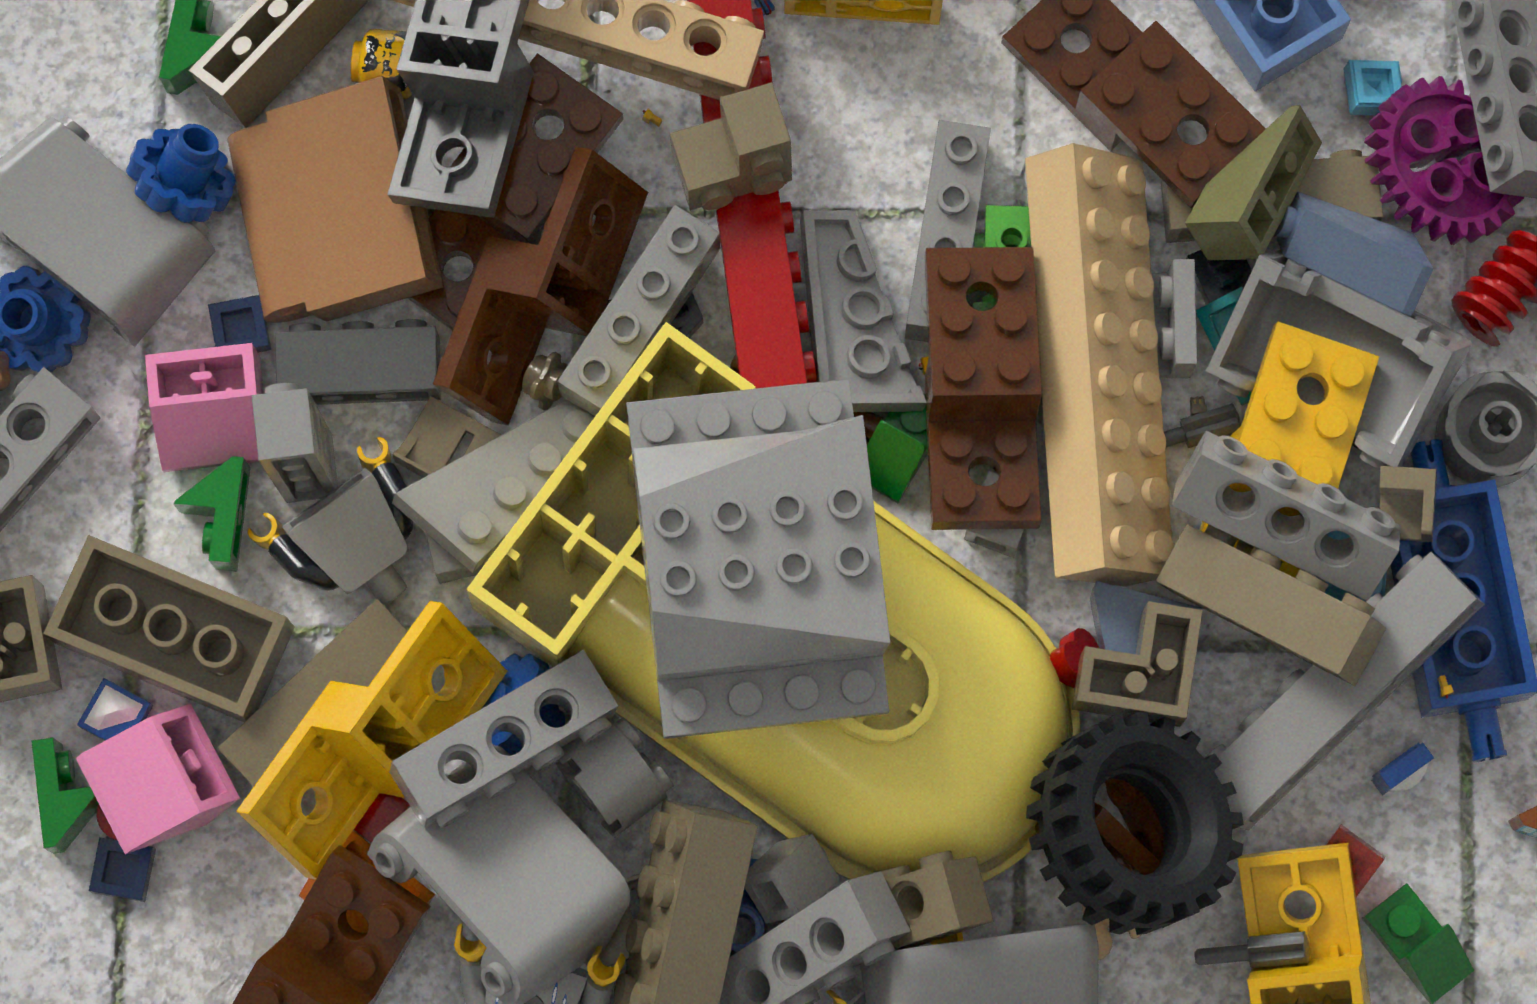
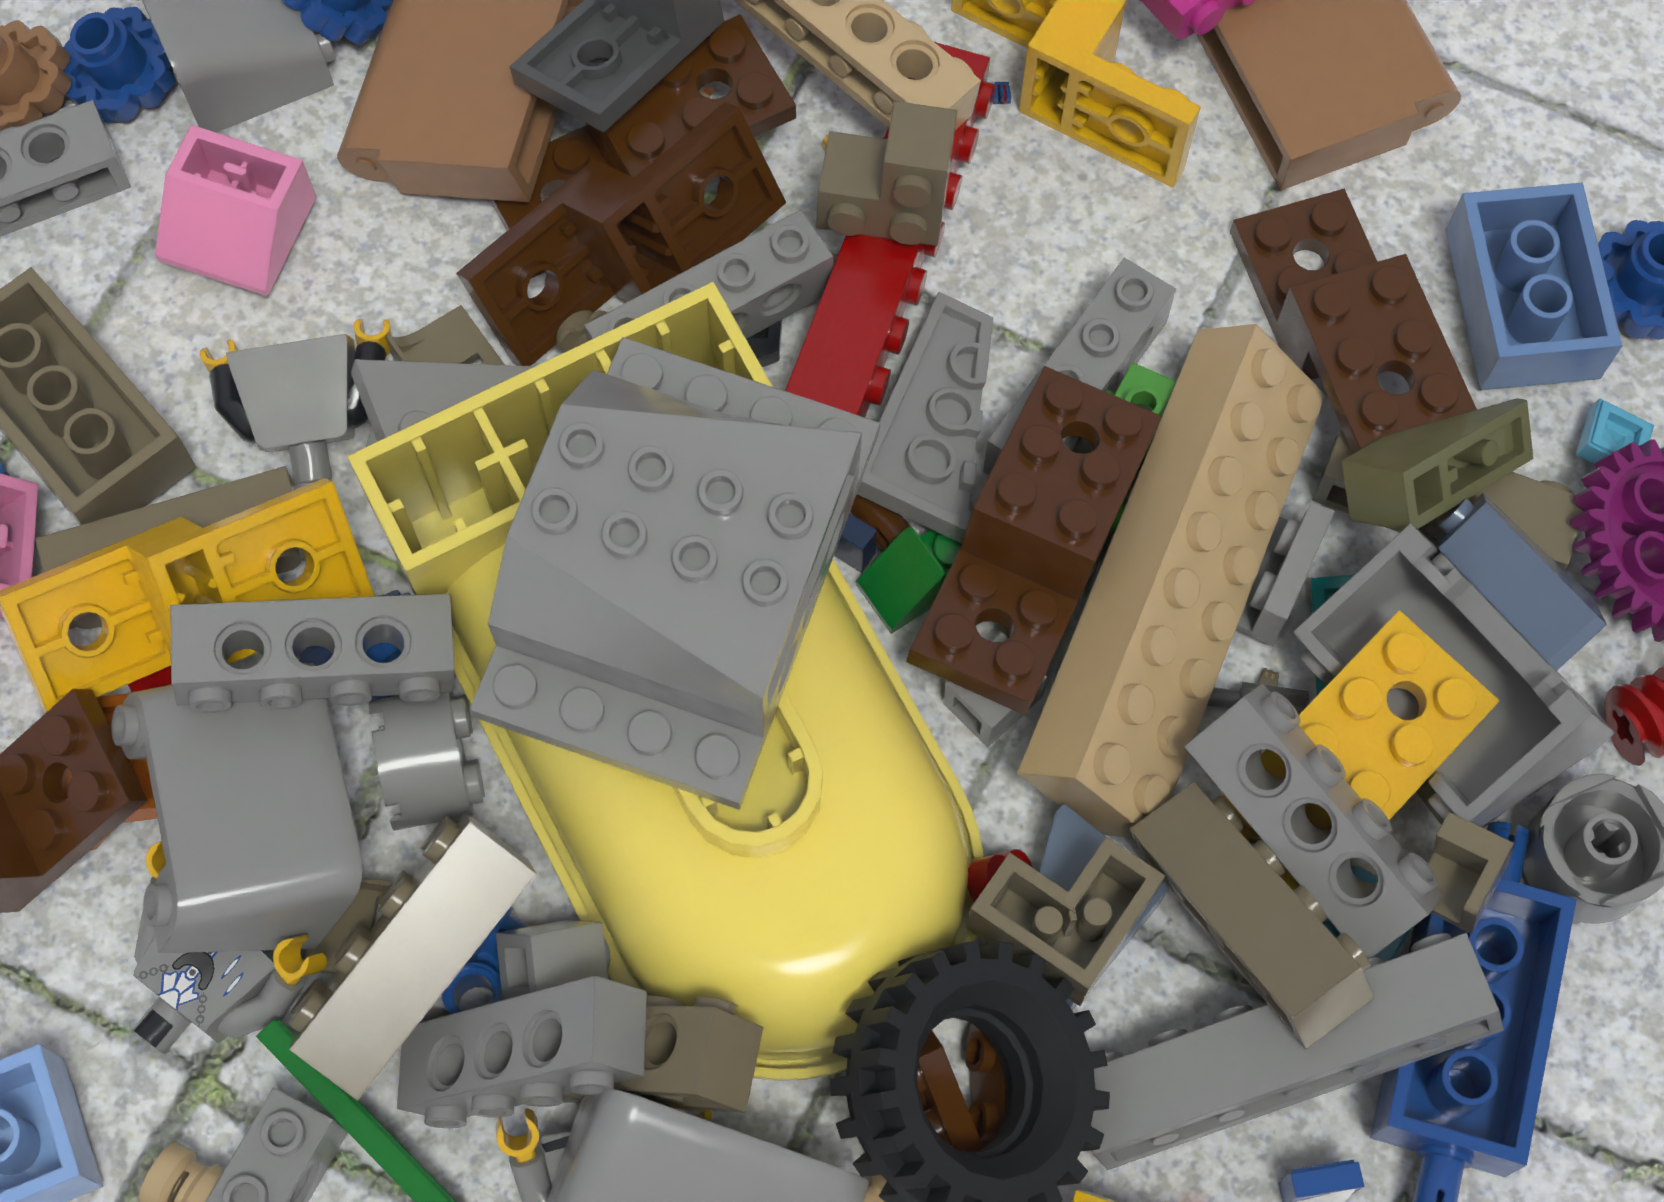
camera: 25 degrees right, 10 degrees down
green slope [173,456,251,572] -> none
dark blue tile [208,295,272,353] -> none
light grey brick [251,383,338,503] -> none
dark grey brick [275,319,441,405] -> none
black tile [1186,250,1252,305] -> none
yellow piece [1437,675,1454,699] -> none

